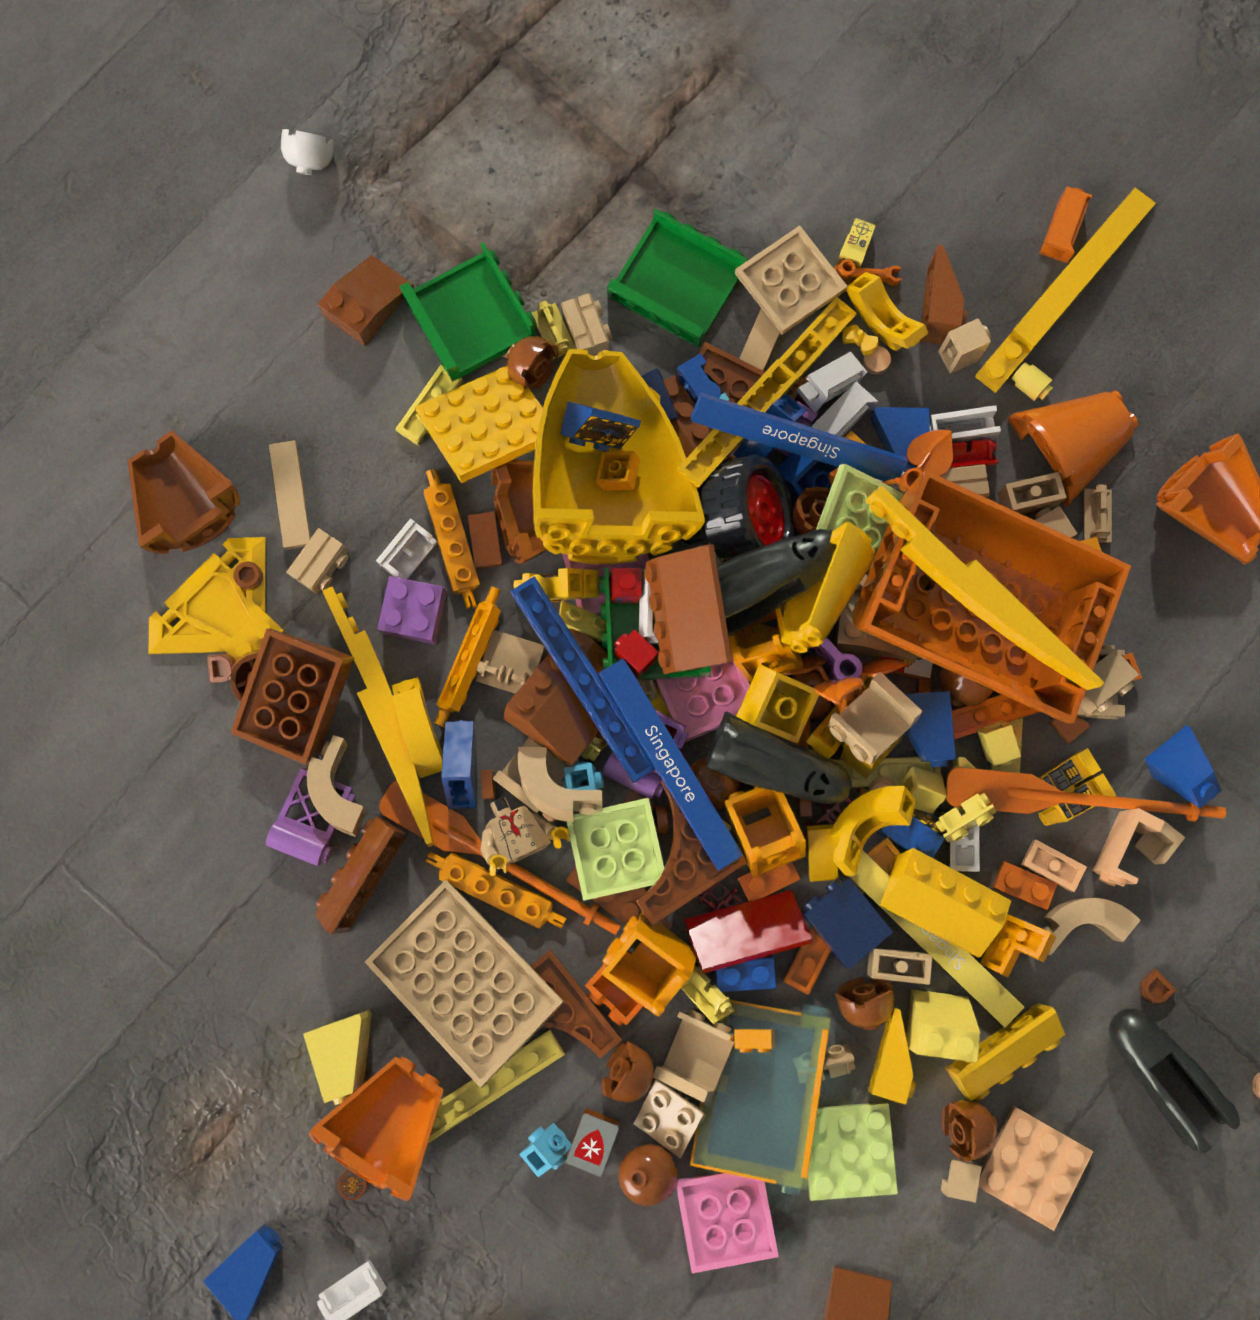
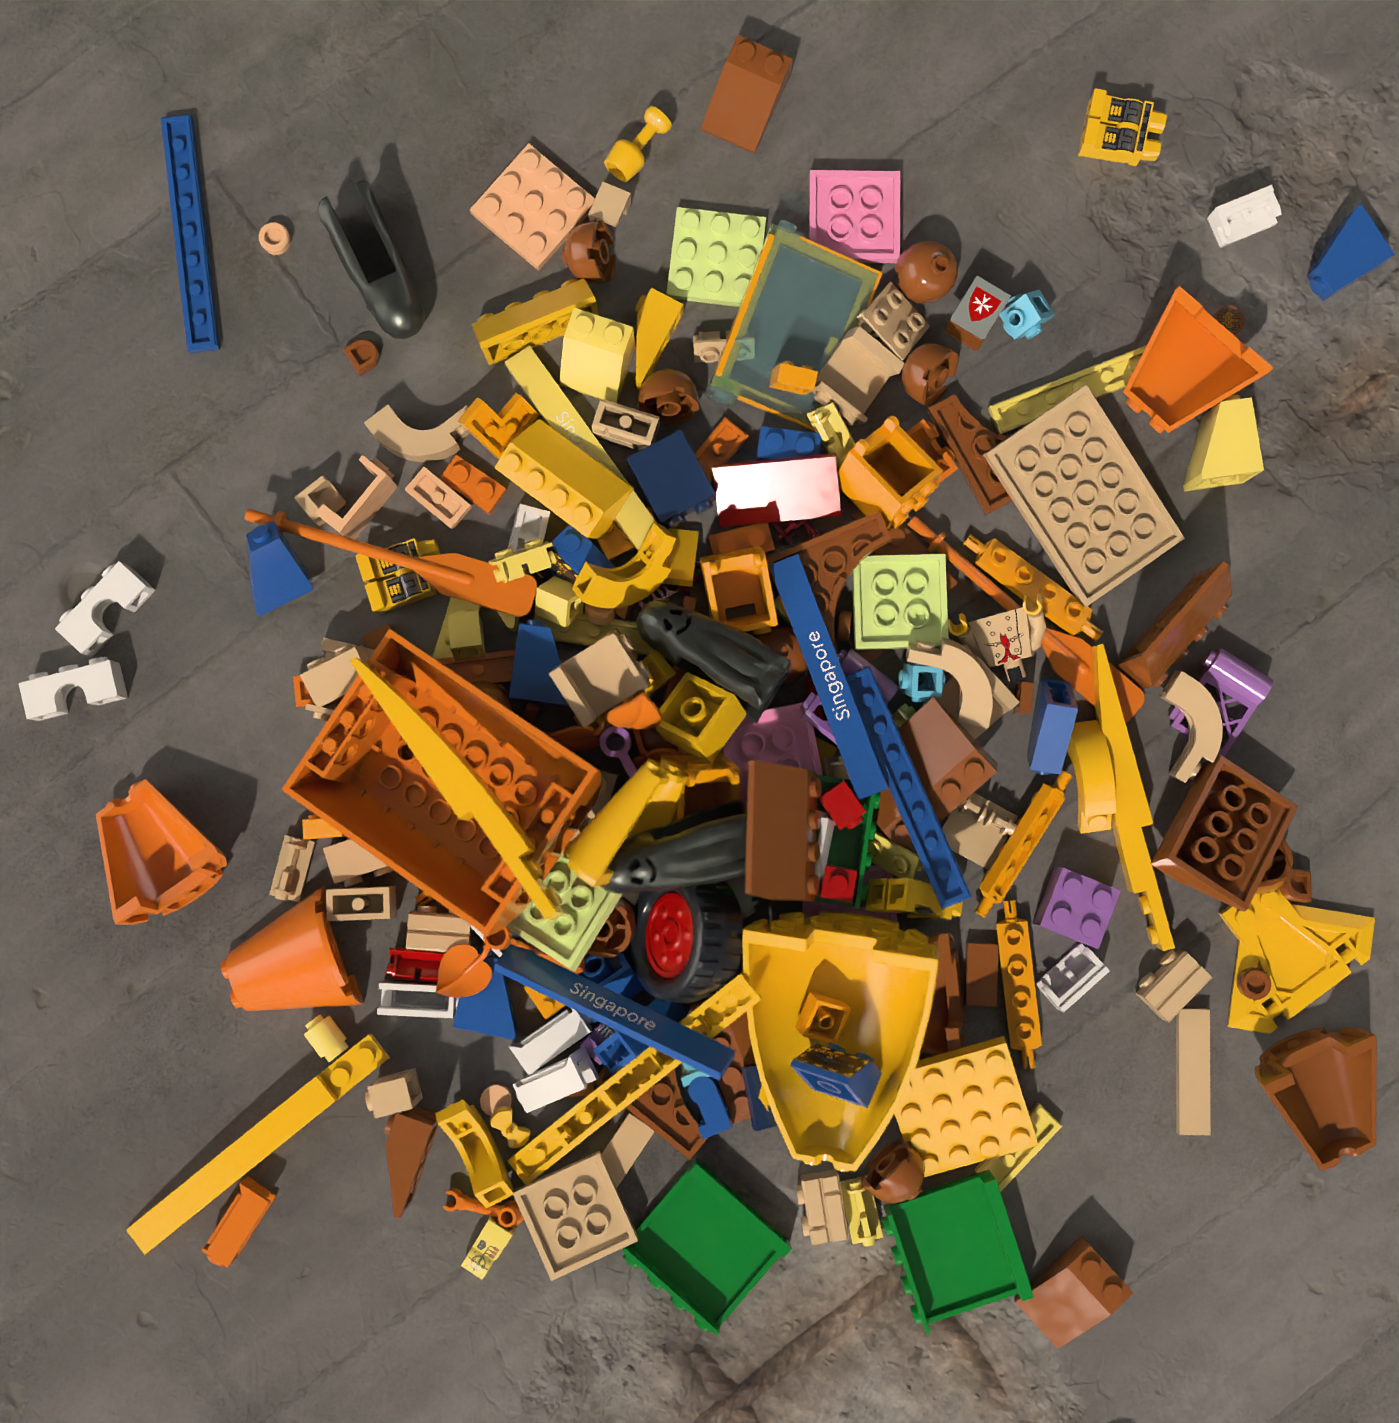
camera: 175 degrees left, 5 degrees up
none -> yellow piece [604,106,672,182]

